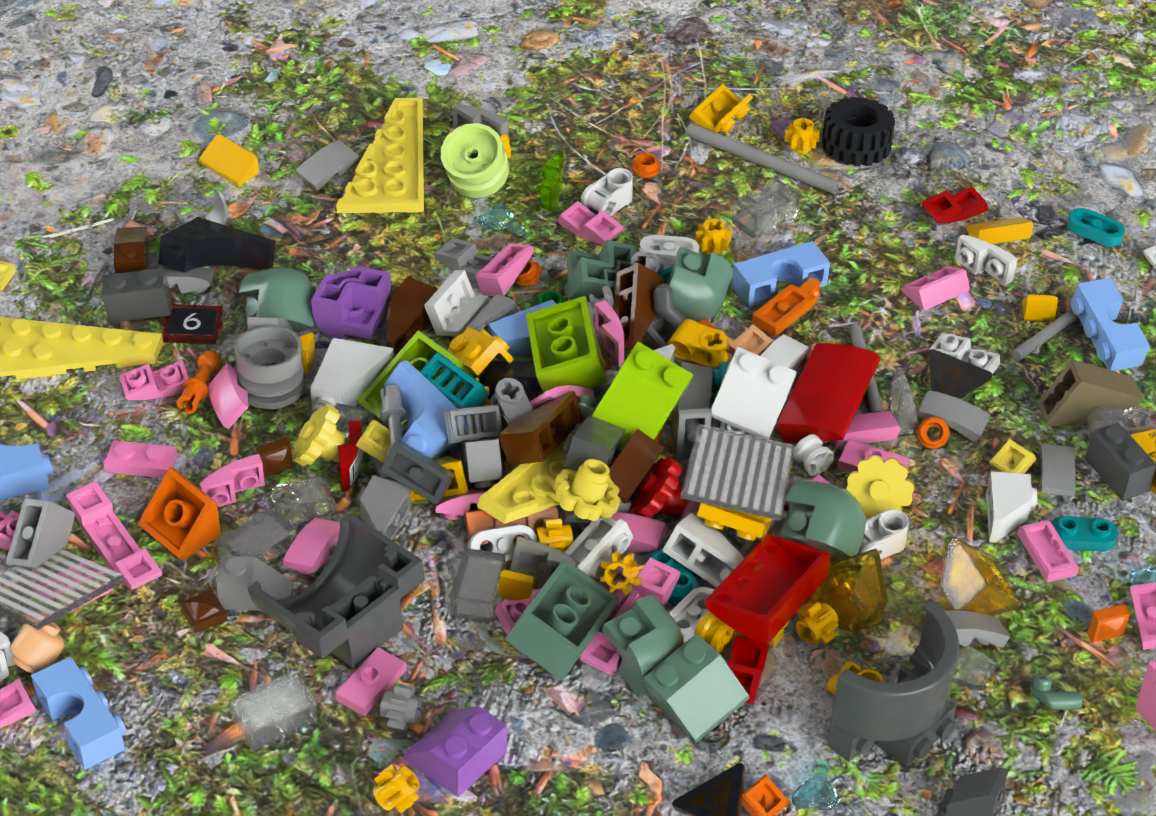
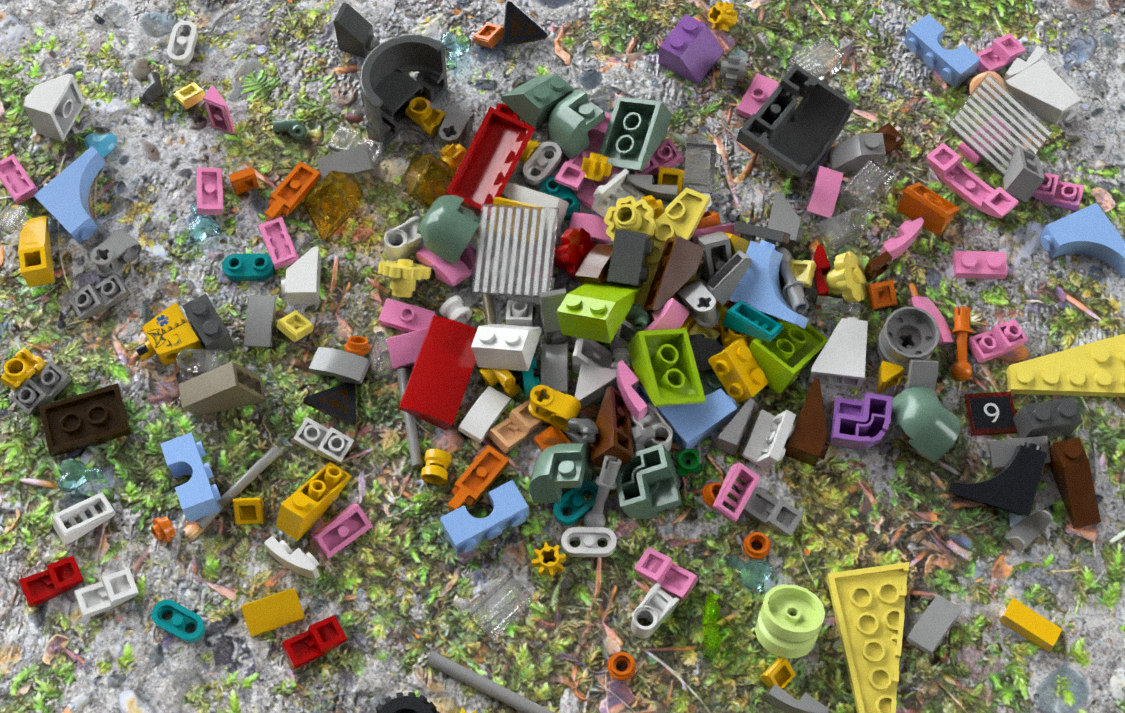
camera: 175 degrees right, 20 degrees up
none -> orange plate [151,516,175,544]
none -> orange hinge [264,161,321,222]
none -> yellow slope [276,462,352,541]
none -> yellow wheel [420,449,452,485]
none -> light grey piece [439,106,475,150]
none -> orange plate [743,532,771,560]
none -> orange tile [866,279,898,310]

